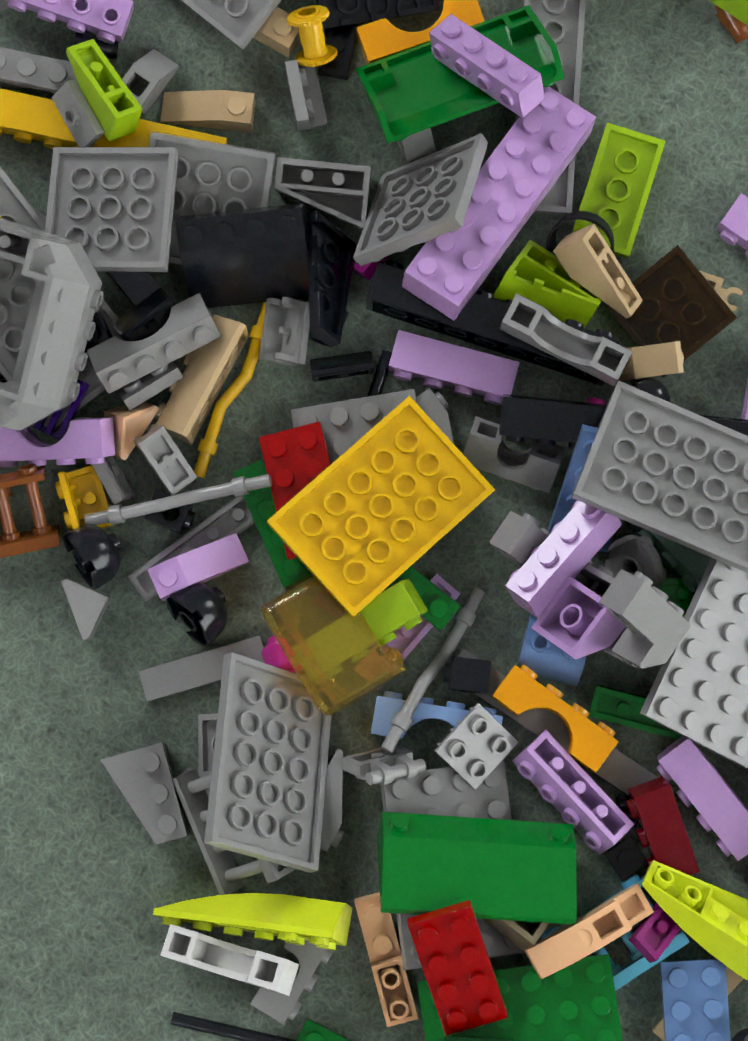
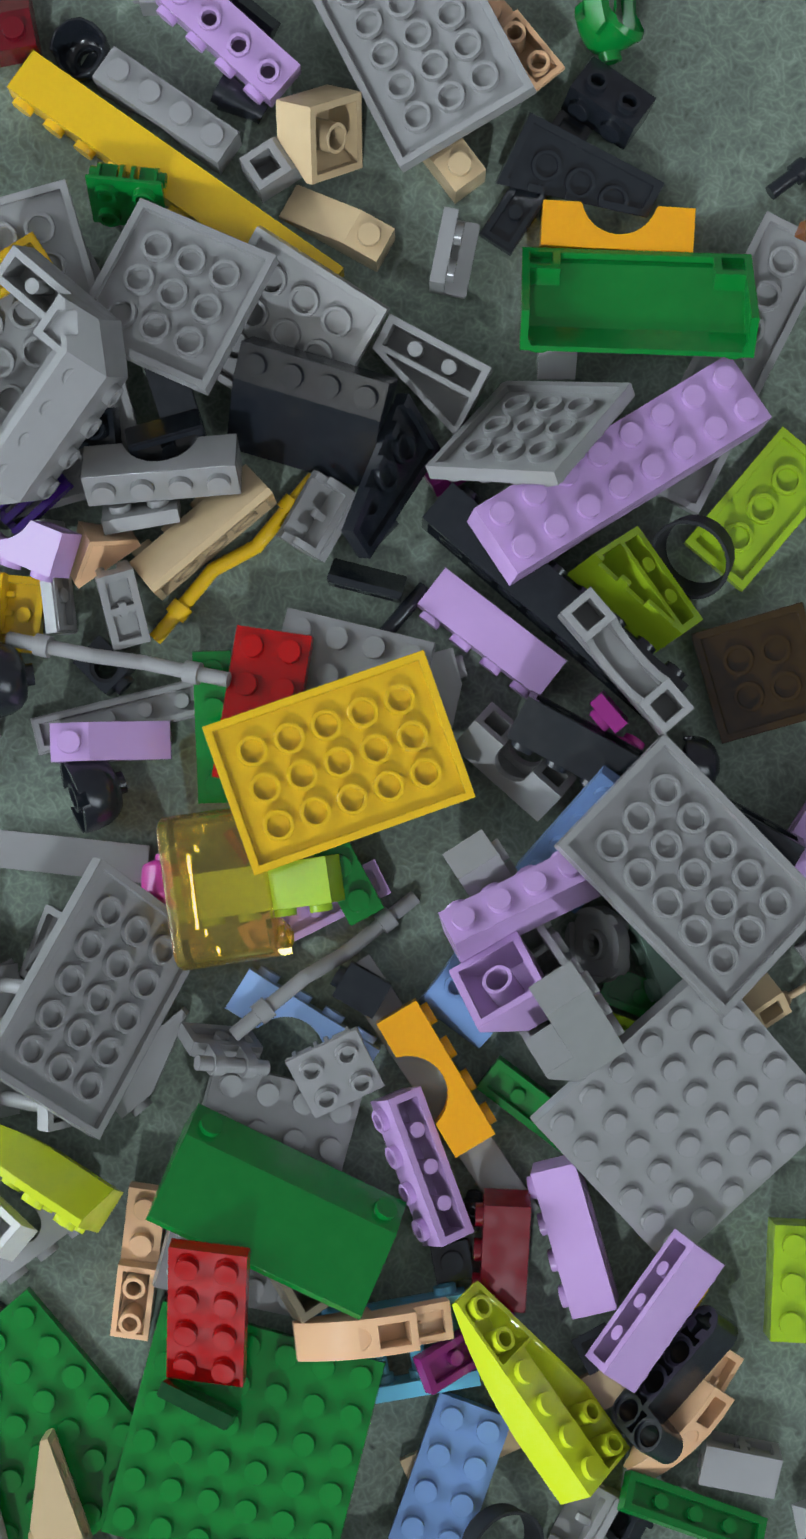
camera: 30 degrees right, 5 degrees up
light grey plate [51,79,105,147] -> none
lime slope [66,39,143,141] -> none
yellow hose [286,5,338,67] -> none
lavender brick [429,14,545,118] -> none
tan slope [553,224,643,318] -> none
tan slope [618,341,684,381] -> none
none -> green hinge [85,162,167,227]
none -> tan slope [276,84,363,185]
none -> magenta plate [589,690,628,734]

